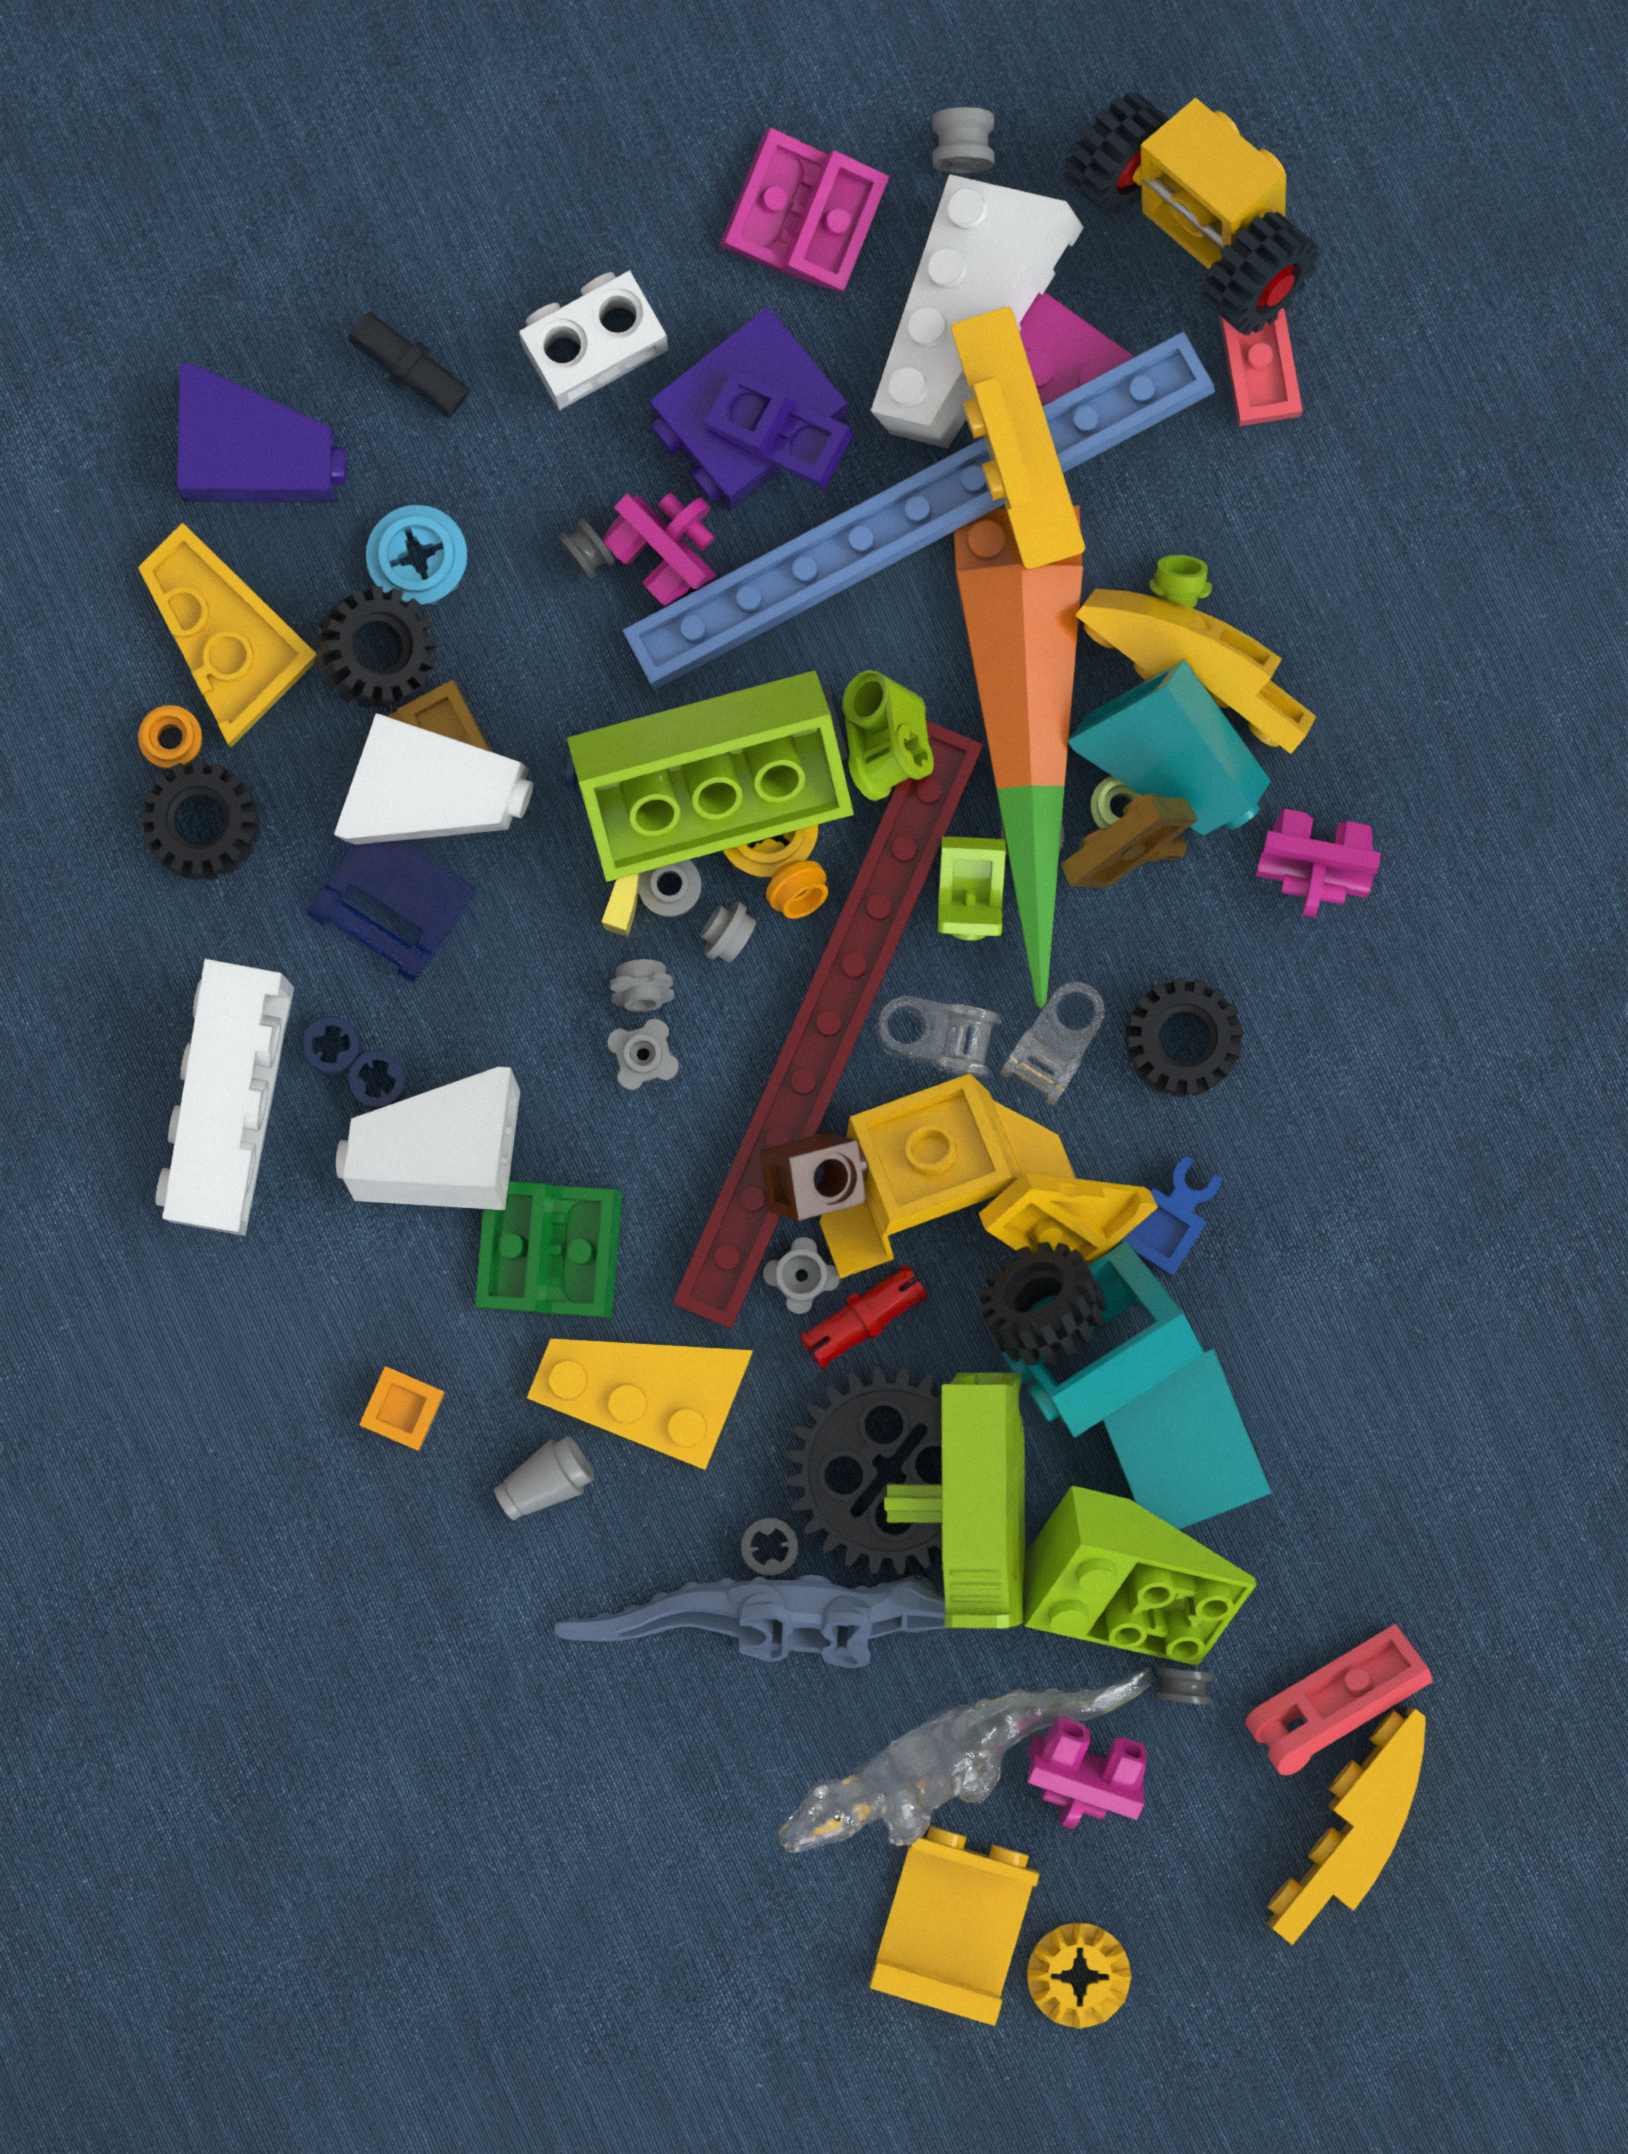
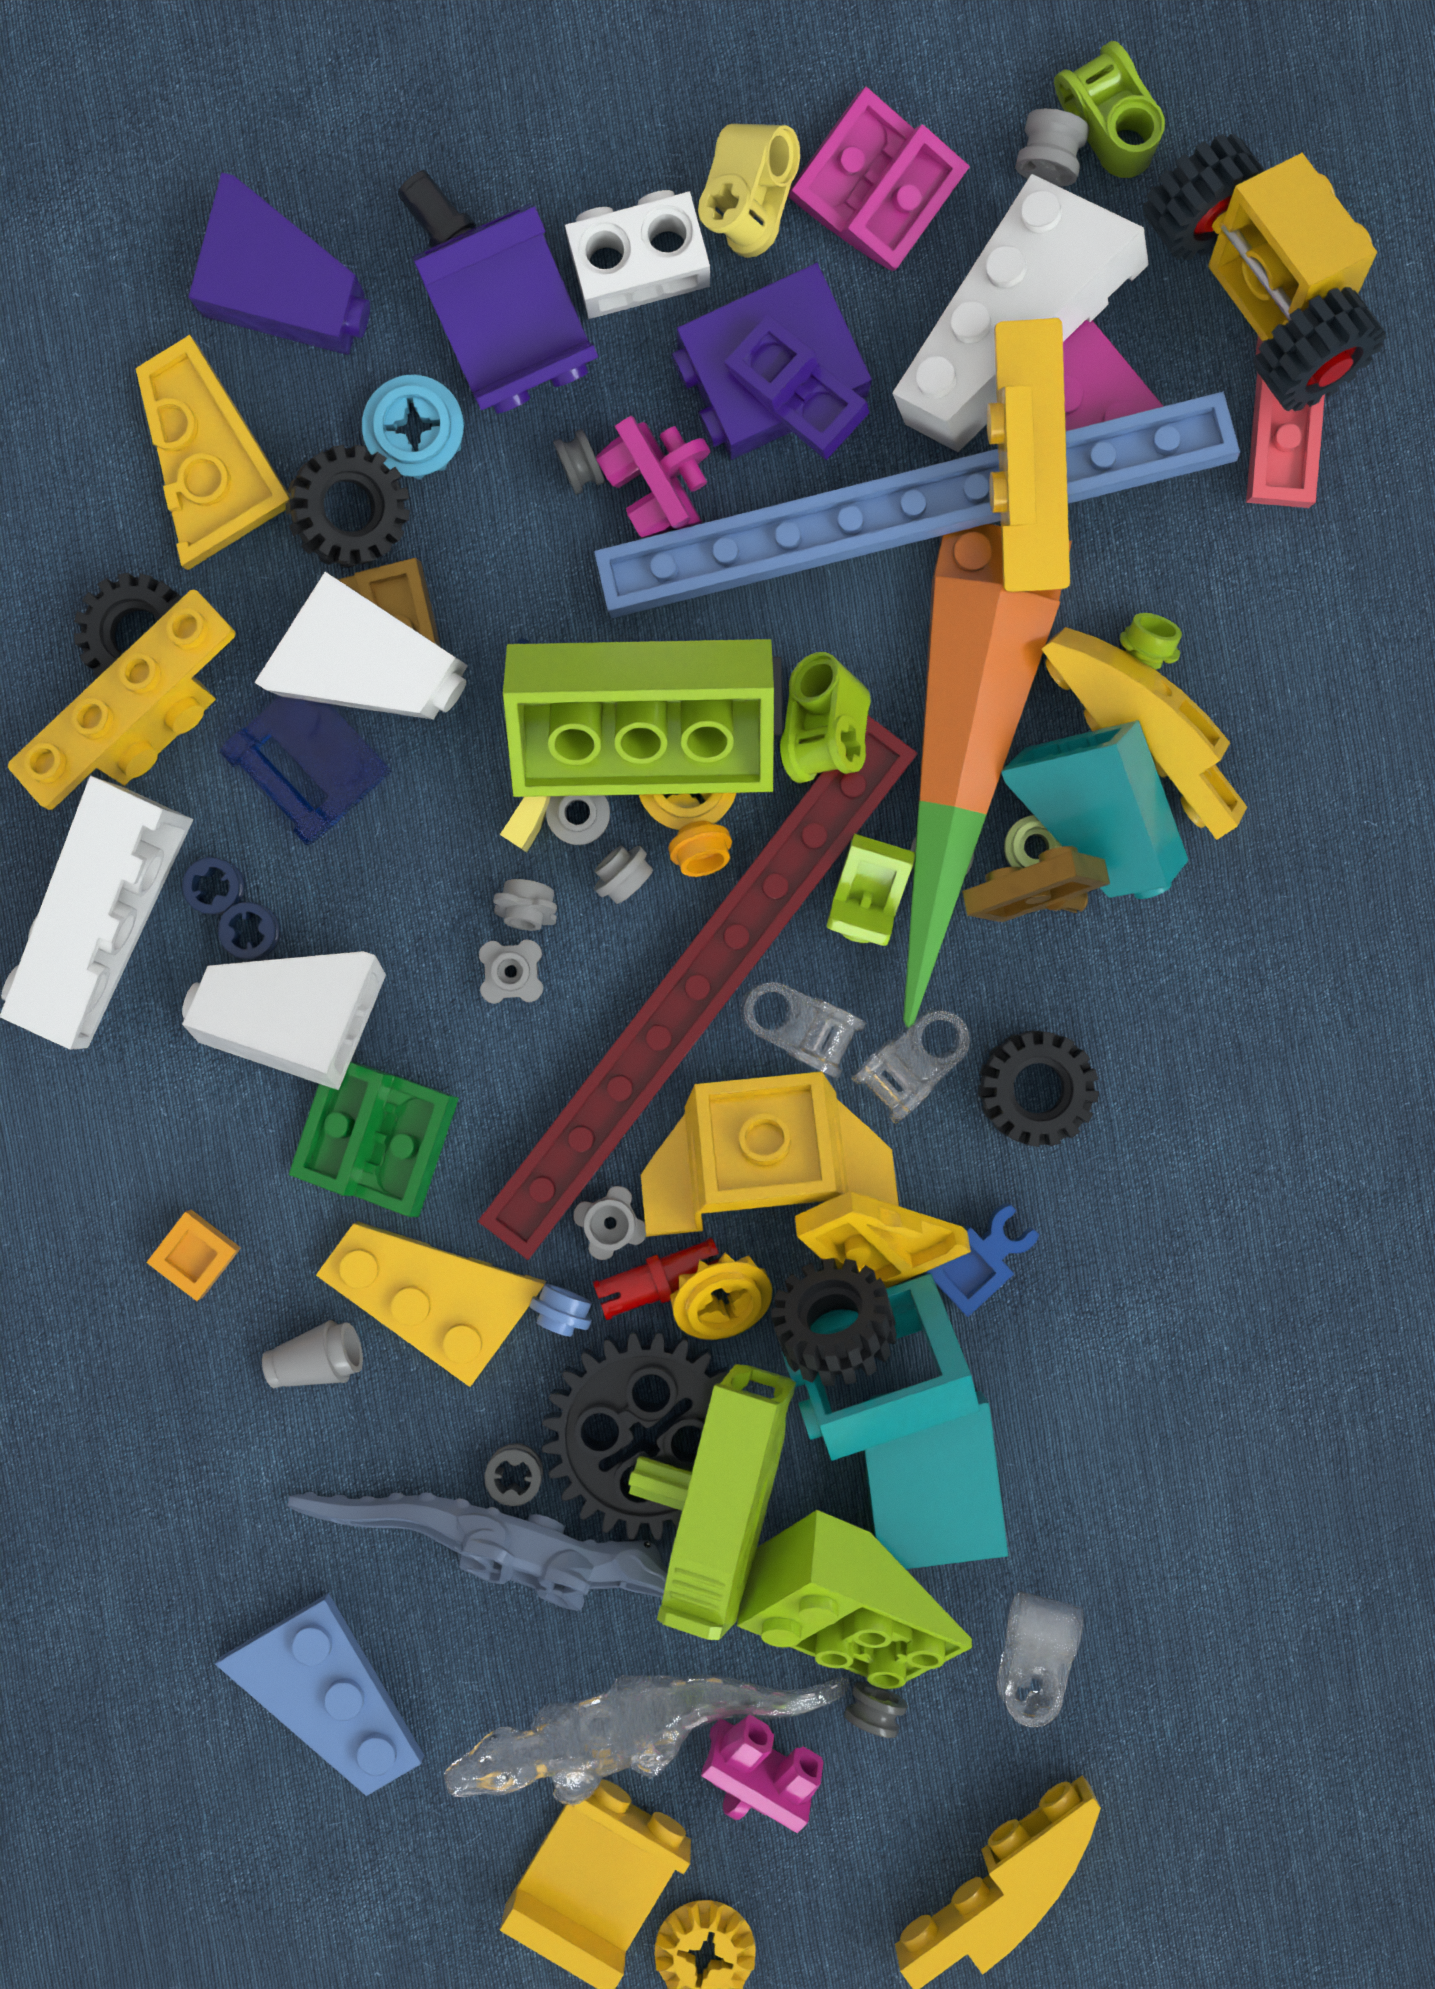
camera: 20 degrees right, 5 degrees up
light orange plate [138,705,203,769] -> none
reddish brown brick [760,1132,868,1221] -> none
coral plate [1245,1624,1433,1776] -> none
dark pink hips [1256,809,1381,918] -> none
none -> yellow bracket [8,590,236,810]
none -> medium blue wing [215,1593,424,1796]
none -> dark purple panel [412,203,599,414]
none -> medium blue plate [529,1284,592,1337]
none -> yellow gear [670,1252,772,1340]
none -> light yellow piece [698,124,800,258]
none -> clear piece [996,1591,1083,1727]
none -> lime piece [1054,40,1165,178]

